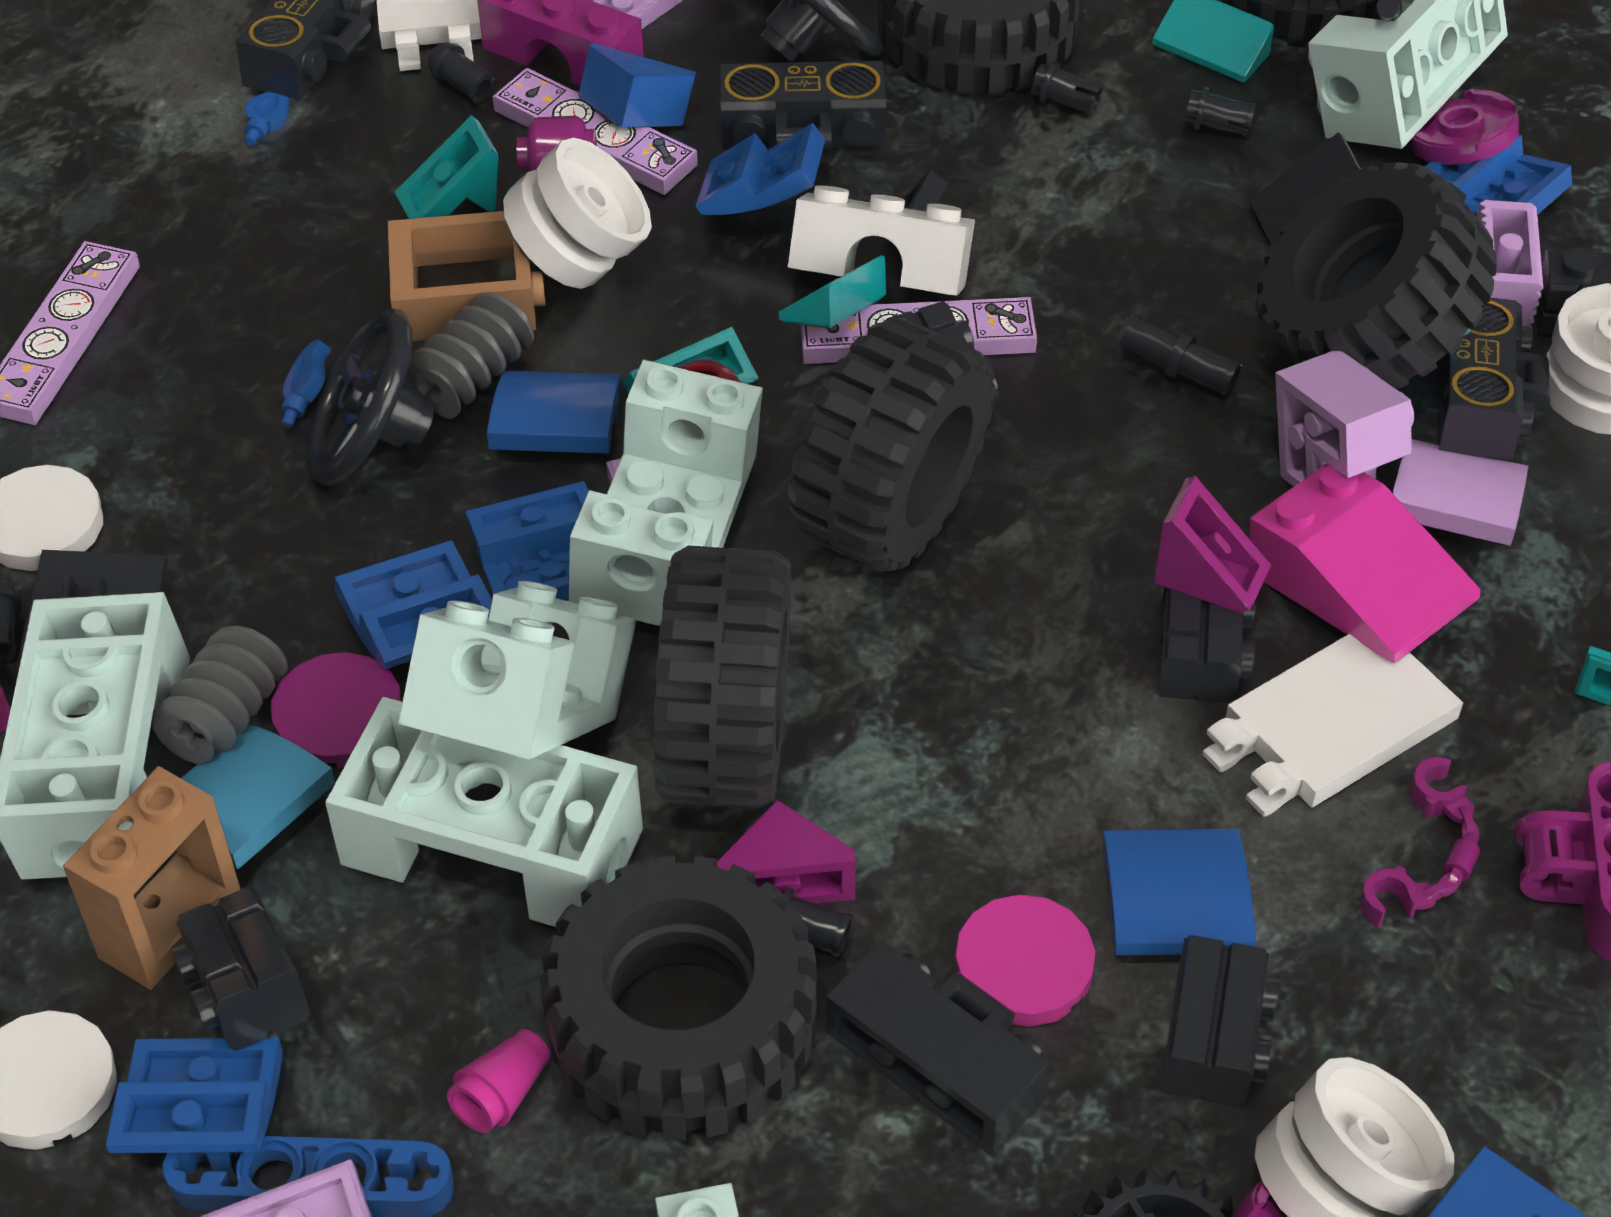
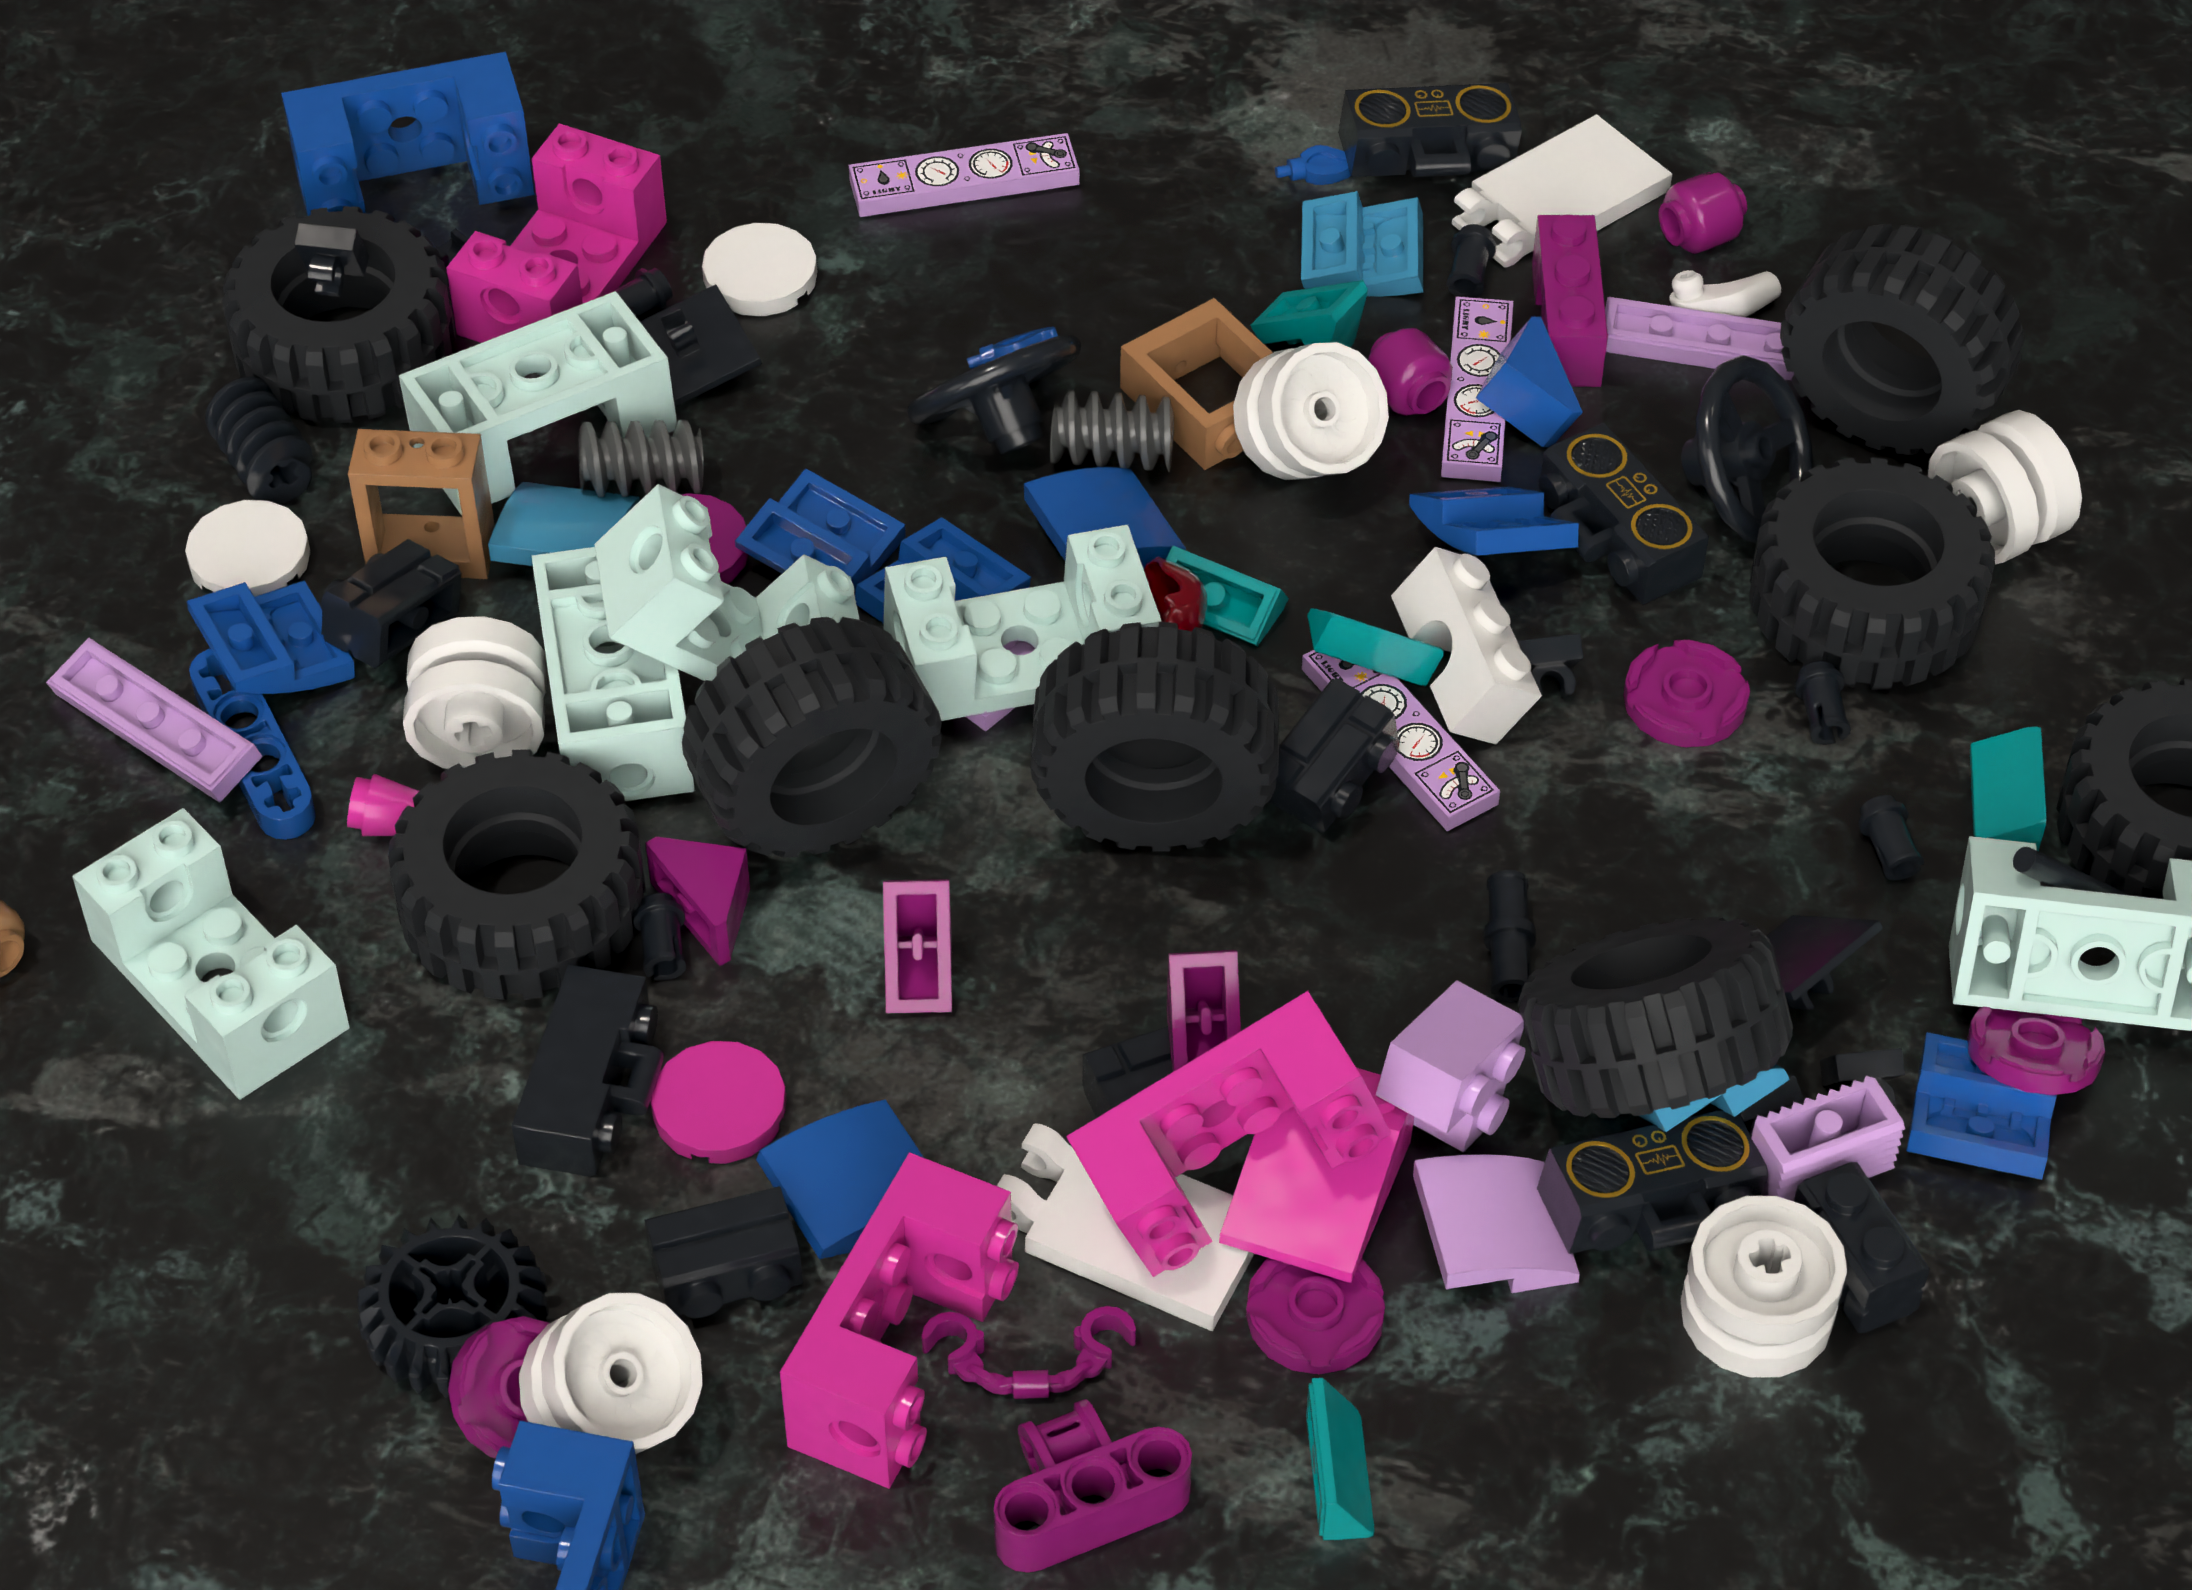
camera: 60 degrees right, 0 degrees up
none -> white wheel [403,616,547,769]
none -> dark pink plate [780,1152,1019,1489]
none -> magenta slope [883,879,952,1013]
none -> dark pink plate [1066,991,1392,1277]
none -> magenta tile [1246,1258,1385,1375]
none -> dark azure slope [1301,191,1423,297]
none -> magenta tile [1623,640,1750,747]

